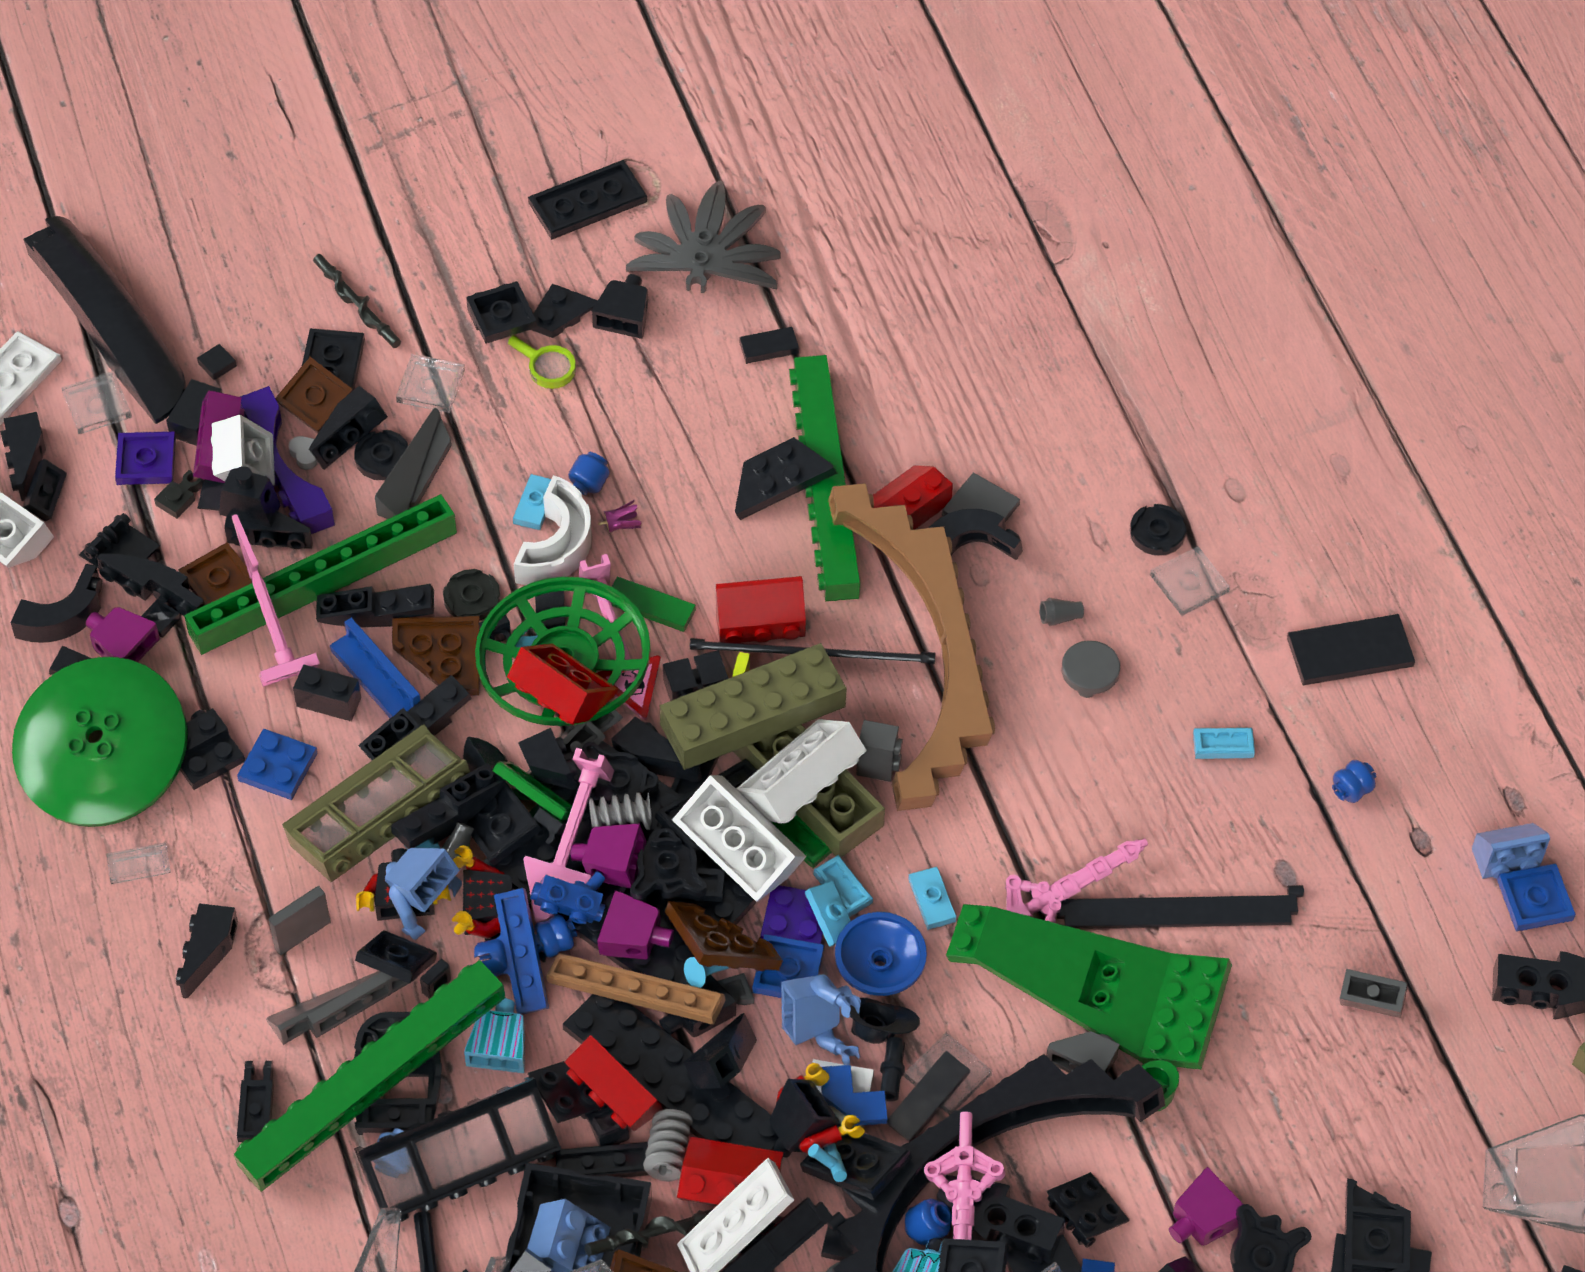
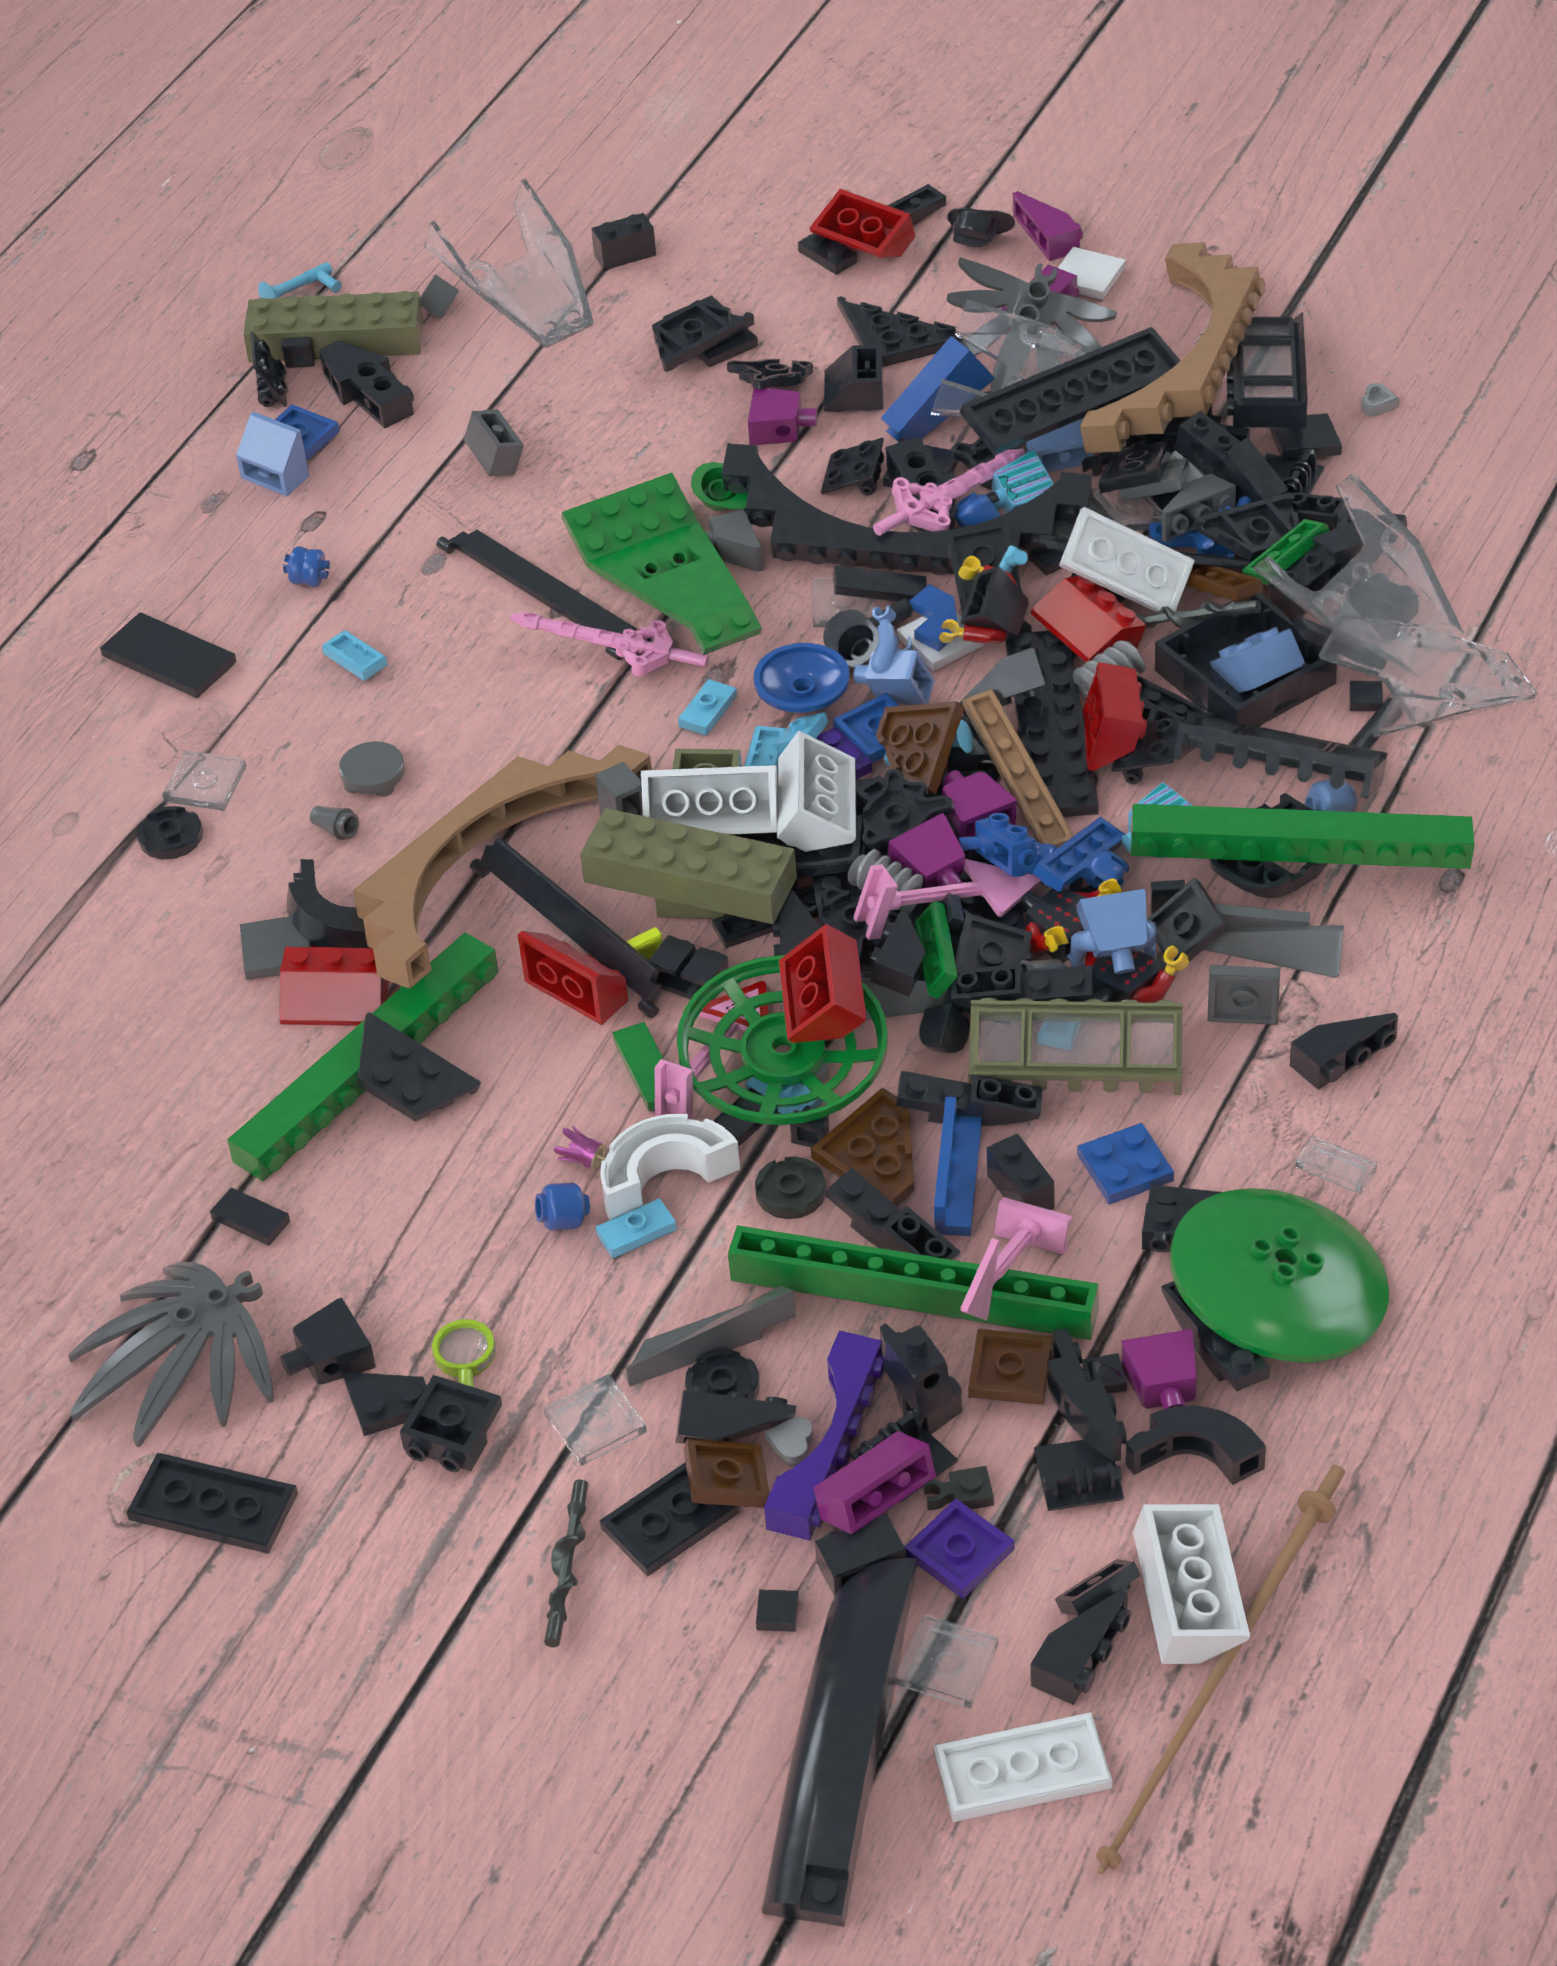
camera: 130 degrees left, 10 degrees down
white slope [211,415,275,486] -> none
black hinge [237,1061,274,1142] -> none

